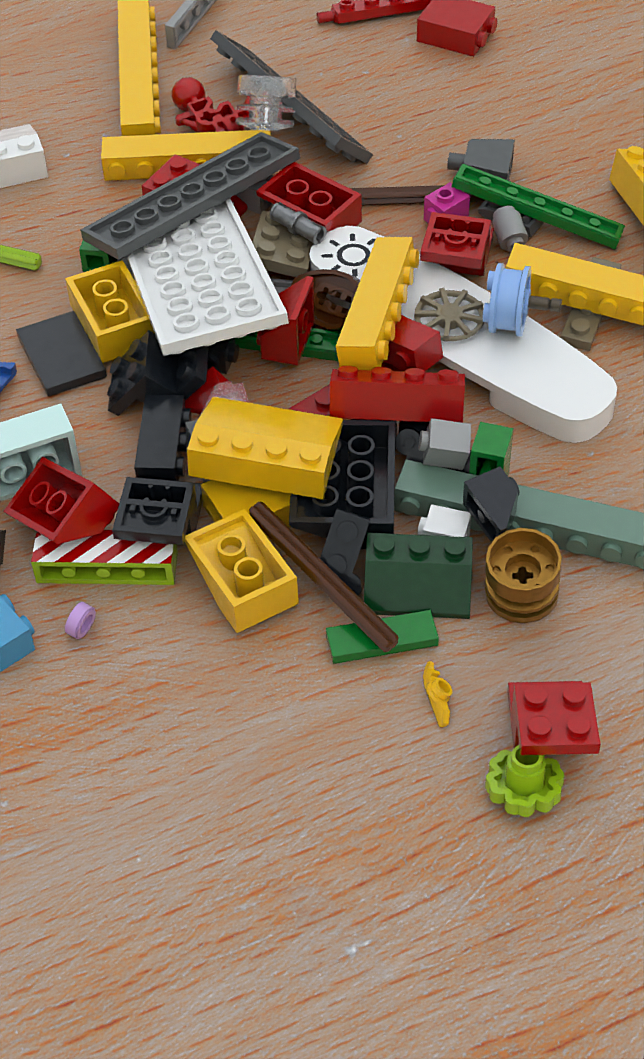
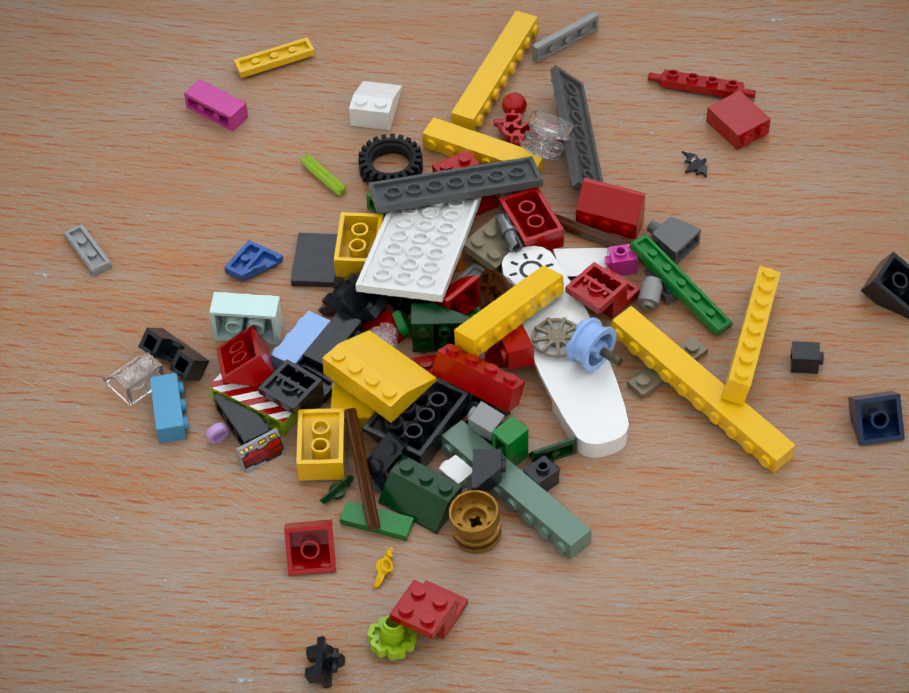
camera: 30 degrees right, 0 degrees up
none -> black slope [214,394,272,446]
none -> slope [236,428,286,473]
none -> light blue brick [271,311,330,370]
none -> red slope [284,519,336,576]
none -> black hips [304,636,346,688]
none -> dark green piece [320,476,354,504]
none -> black tyre [358,134,423,187]
none -> green tile [392,310,412,337]
none -> dark green slope [411,303,471,353]
none -> black brick [523,455,560,492]
none -> dark green slope [528,437,577,463]
none -> white sticker [553,248,608,277]
none -> red slope [576,178,646,240]
none -> black piece [682,151,707,177]

